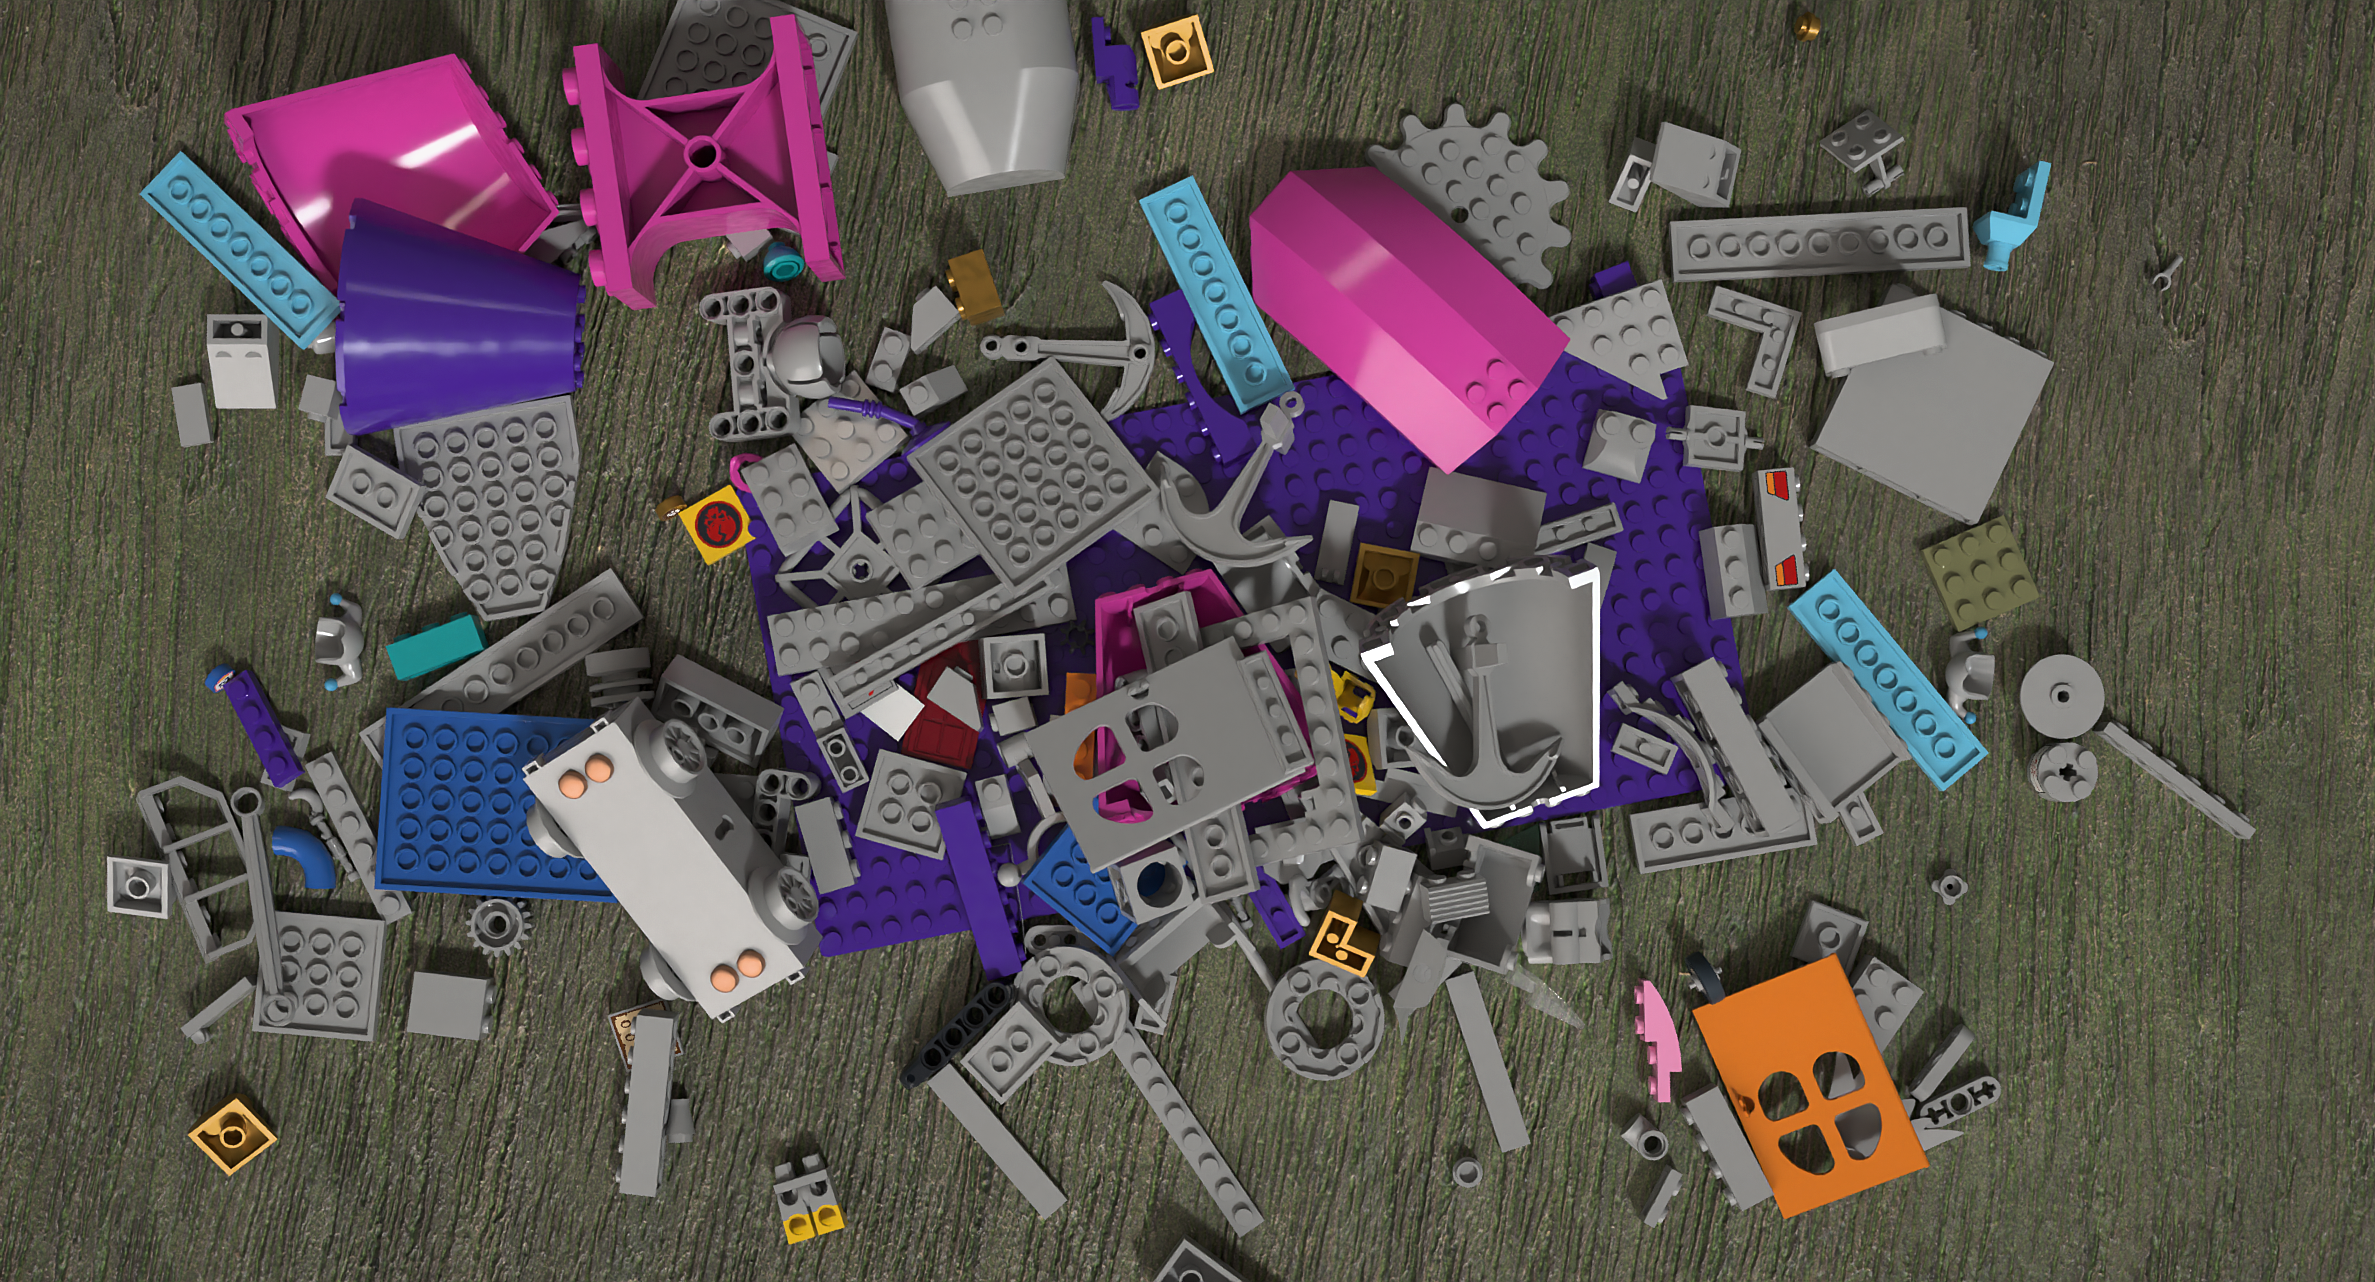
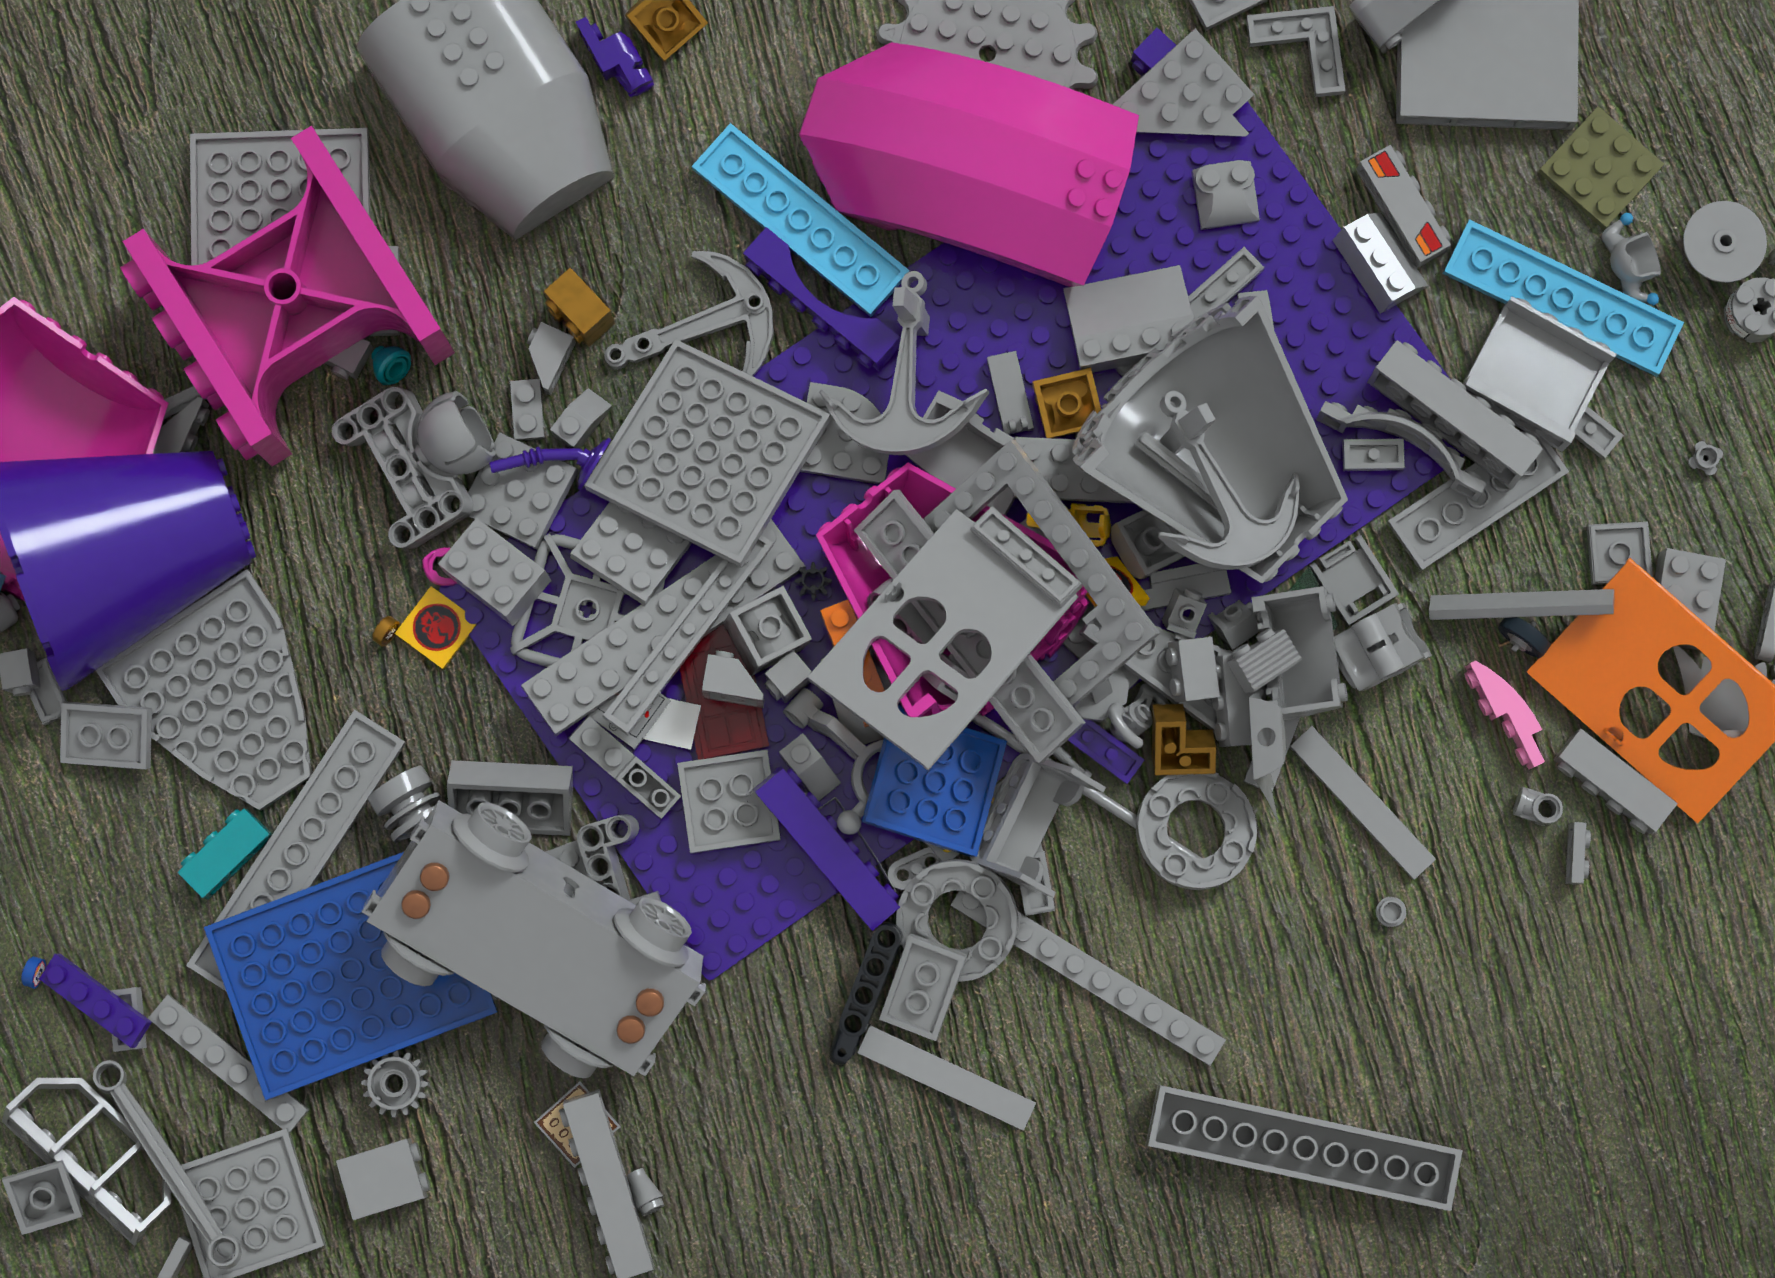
camera: 20 degrees left, 5 degrees down
blue cylinder [272,825,336,889] -> none
light grey piece [288,788,361,883] -> none
light grey piece [315,593,364,691] -> none
light grey hips [773,1152,849,1245] -> none
light grey brick [794,796,861,895] -> none
light grey brick [1107,840,1195,925] -> none
clear slope [1502,963,1585,1030] -> none
light grey plate [1665,405,1764,472] -> none
none -> light grey tile [1429,589,1615,620]

